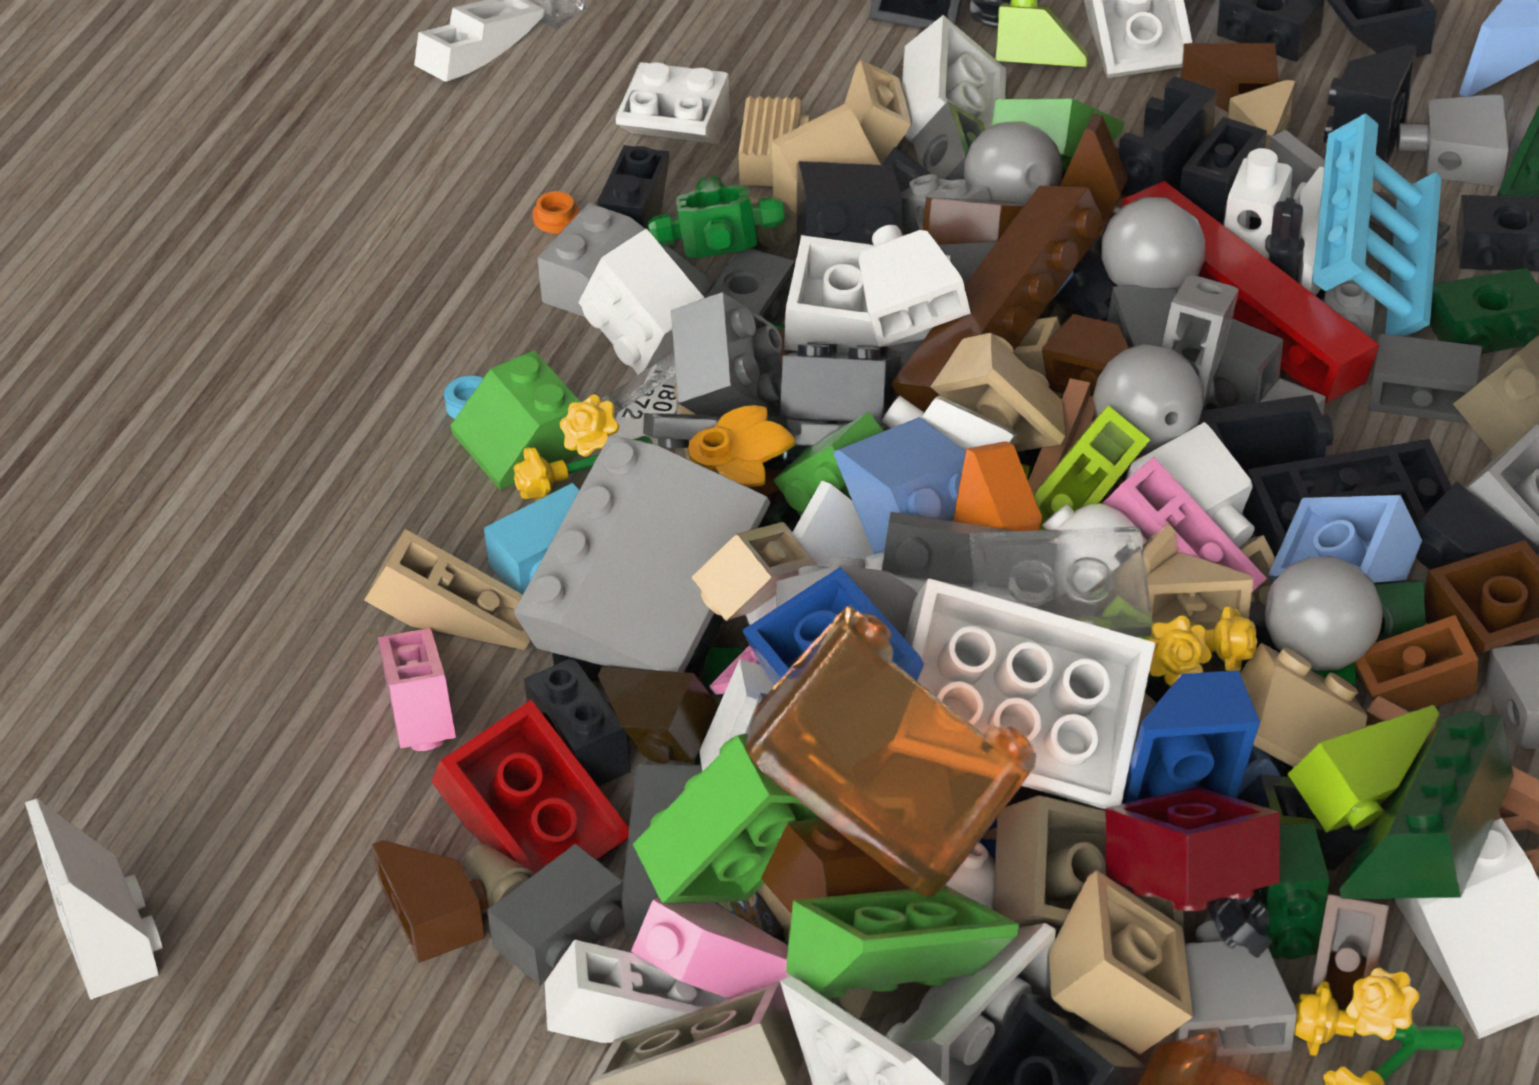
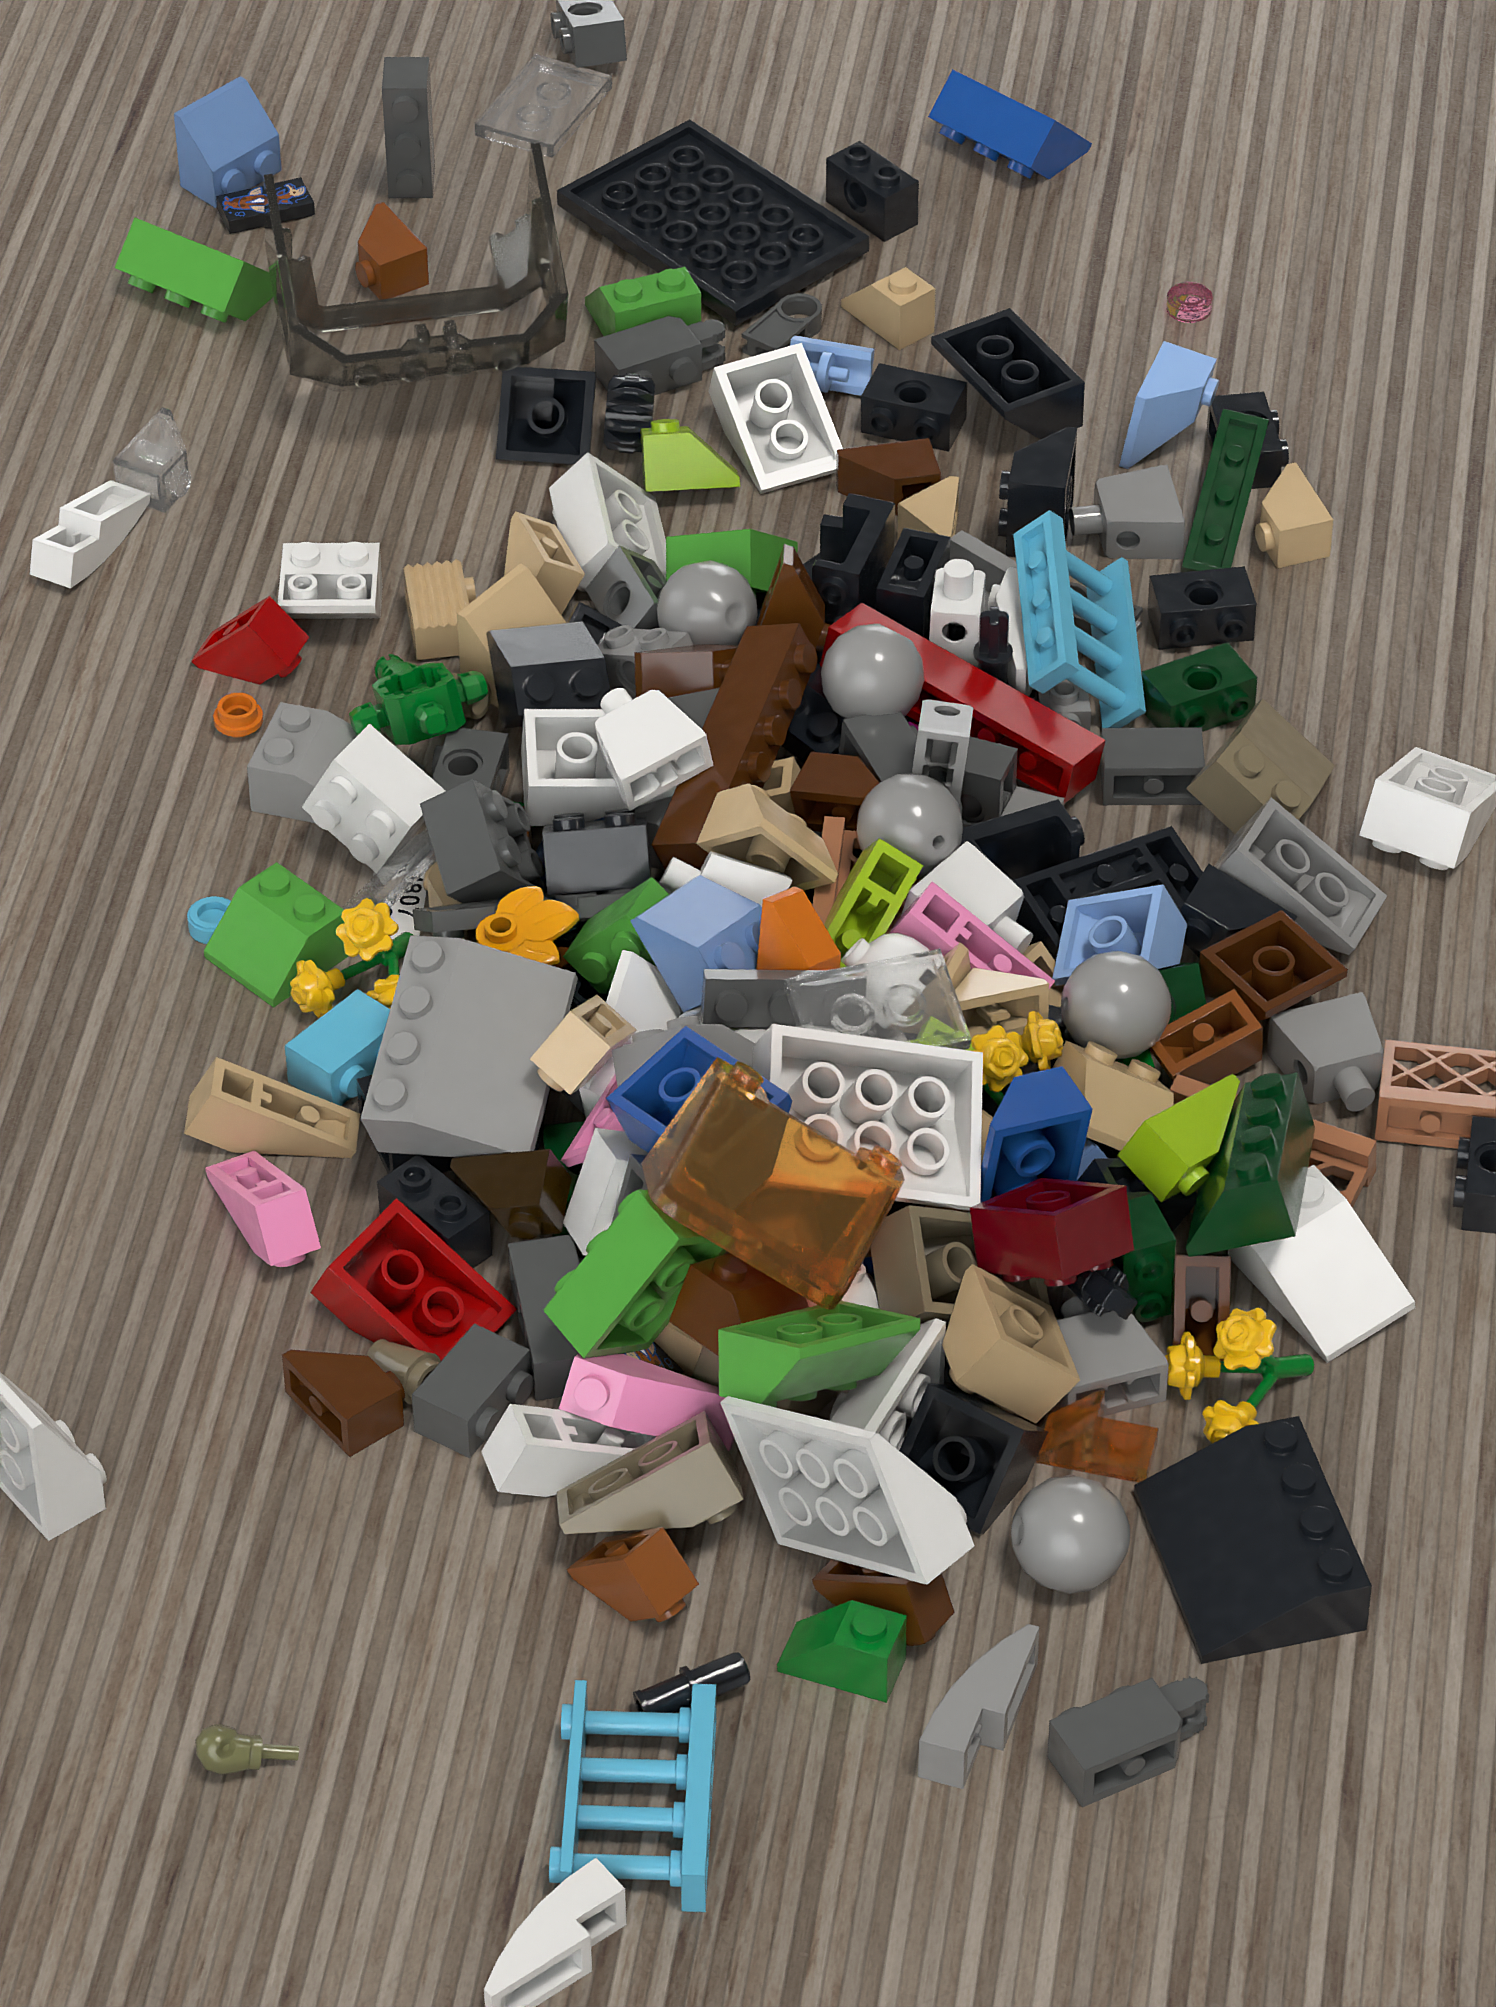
camera: 15 degrees left, 0 degrees up
black slope [597,145,670,231] -> none
none -> red slope [191,596,309,685]

